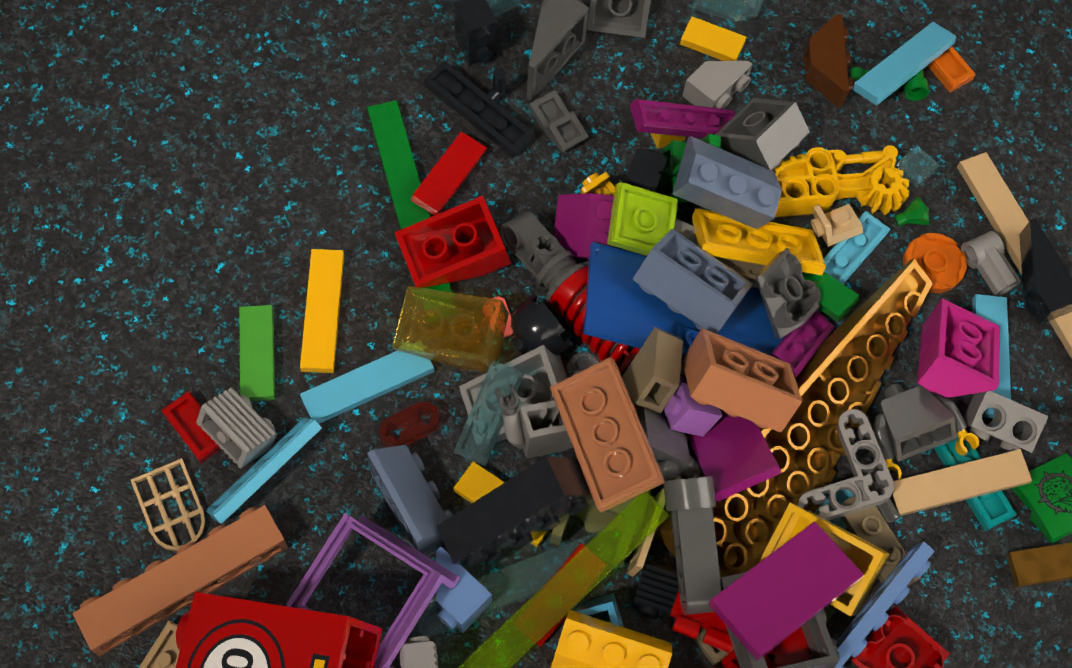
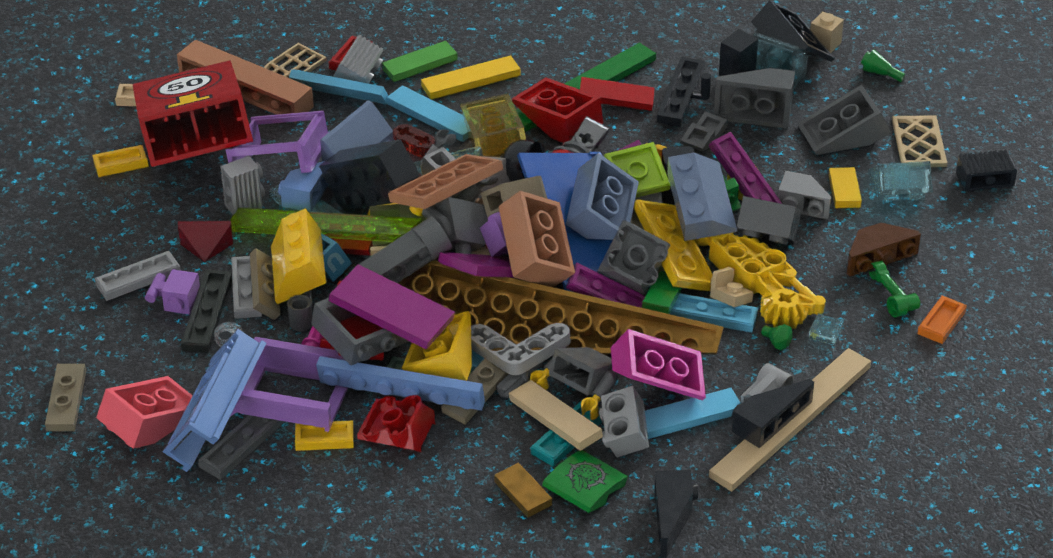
camera: 70 degrees right, 25 degrees down
medium azure tile [853,22,956,106] -> none
orange tile [902,233,967,294] -> none

